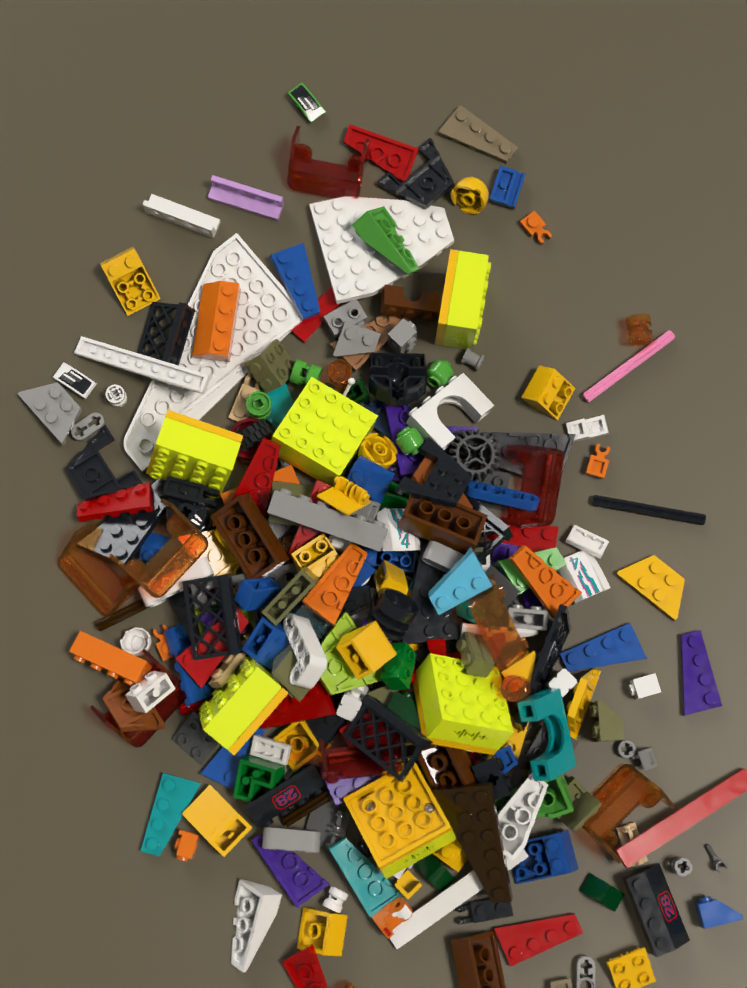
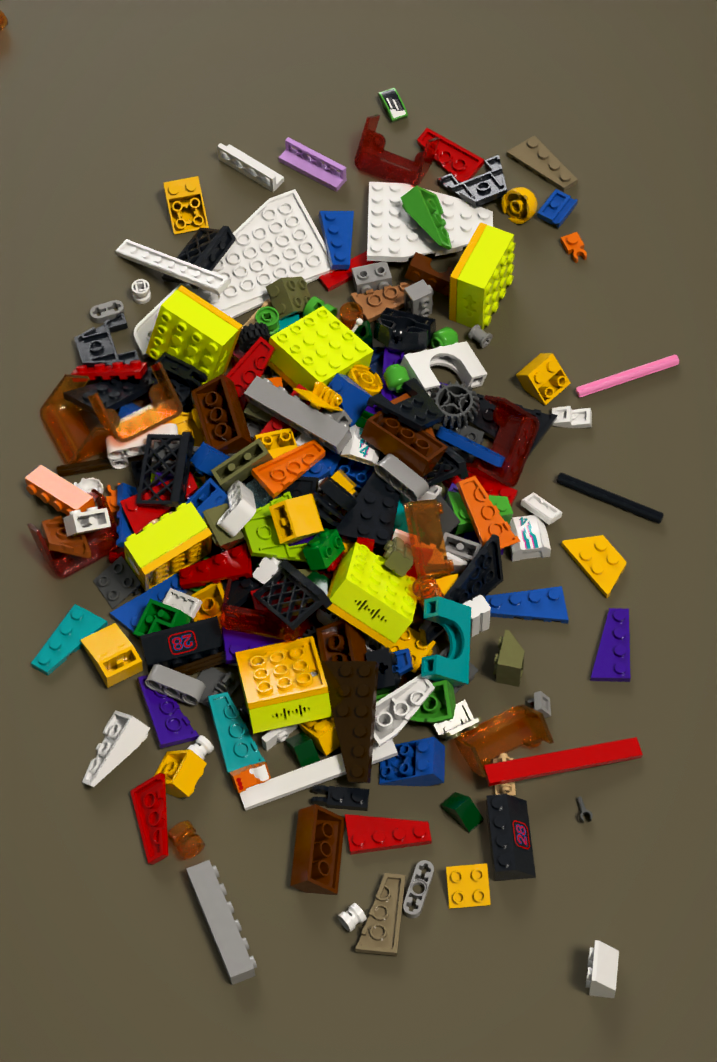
camera: 20 degrees right, 20 degrees down
light grey wing [17,382,82,446] -> none
slope [53,362,96,399] -> none
orange brick [174,829,200,862] -> none
orange slope [192,281,241,362] -> none
light grey wing [333,321,381,357] -> none
yellow panel [393,869,422,900] -> none
medium azure wedge [428,547,492,615] -> none
yellow wing [566,668,601,740] -> none
orange plate [585,443,610,479] -> none
light grey bush [617,740,636,758] -> none
clear orange wheel [626,314,654,346] -> none
white brick [628,673,661,700] -> none
light grey bush [671,857,692,876] -> none
blue slope [694,896,744,929] -> none

